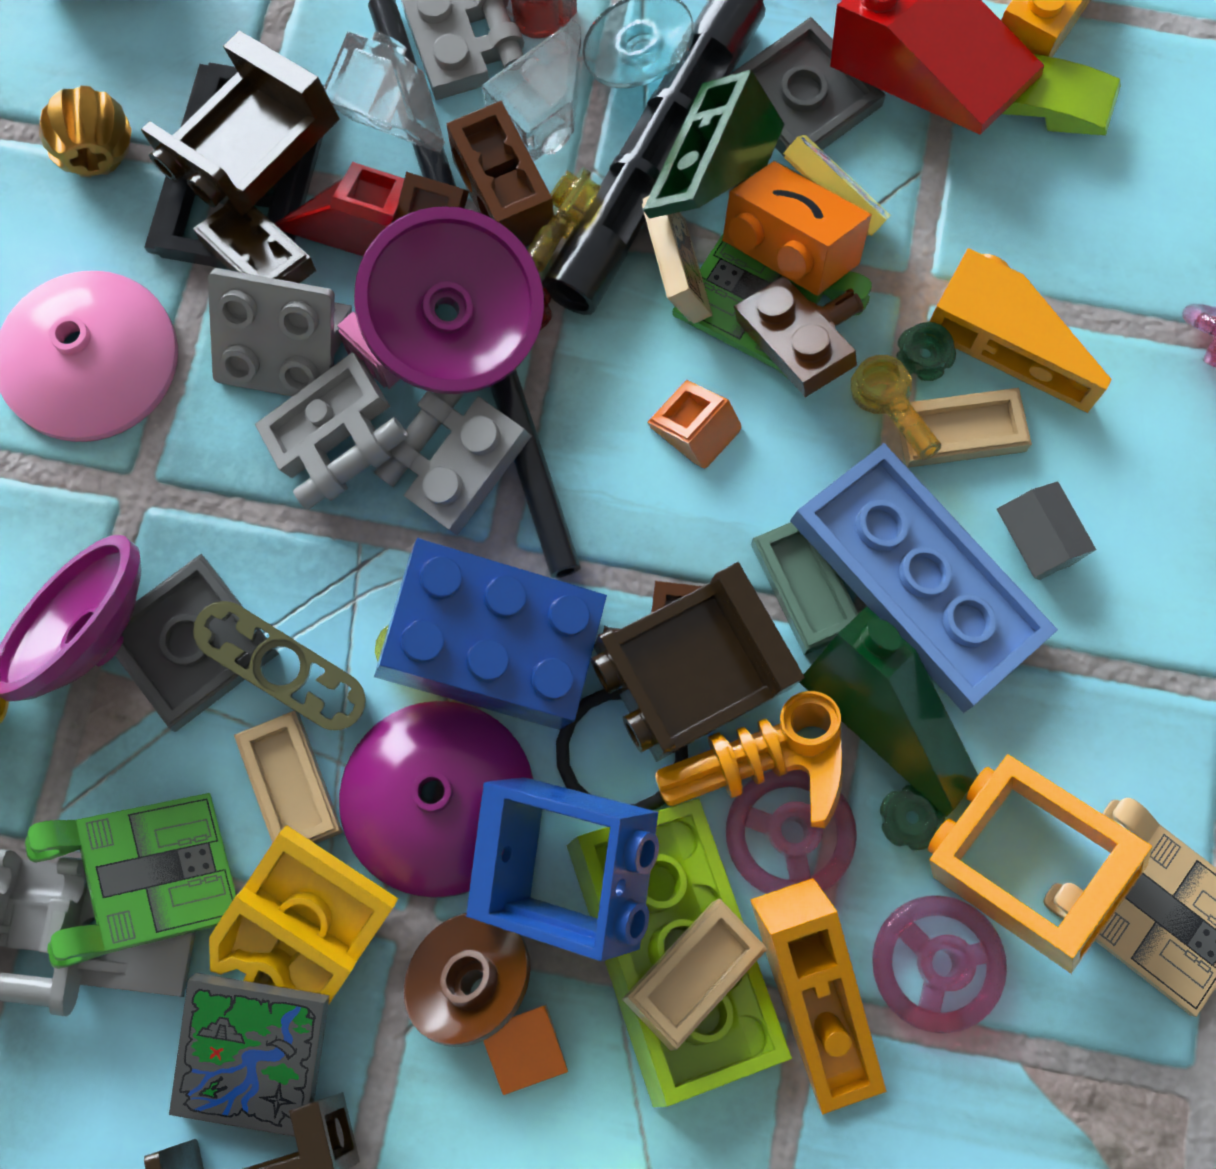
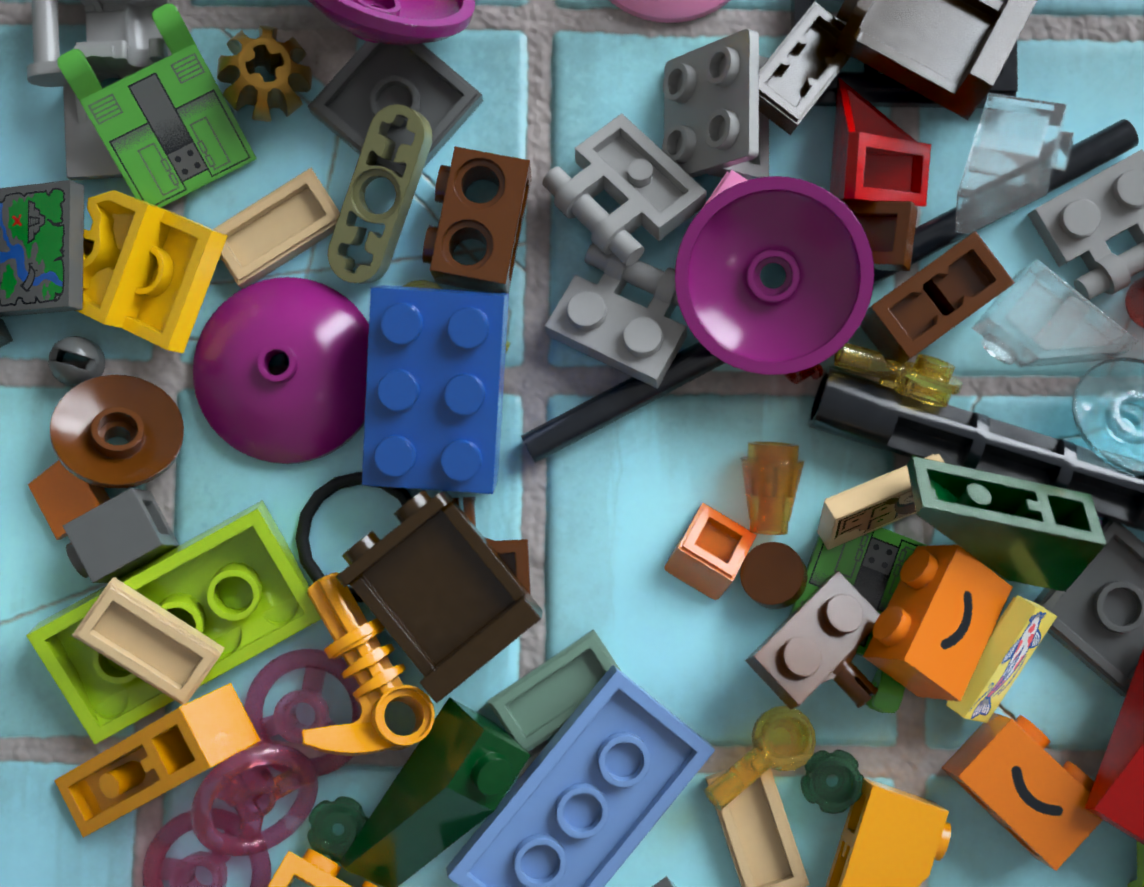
camera: 80 degrees right, 10 degrees up
blue window [466,777,659,962] -> none
none -> dark grey hinge [48,336,105,387]
none -> dark grey brick [63,488,179,583]
none -> clear pink piece [190,744,318,856]
none -> pearl gold piece [217,25,312,122]
none -> reddish brown brick [422,146,532,293]
none -> reddish brown tile [740,542,808,609]
none -> clear orange cone [741,441,805,535]
none -> orange brick [941,713,1103,871]

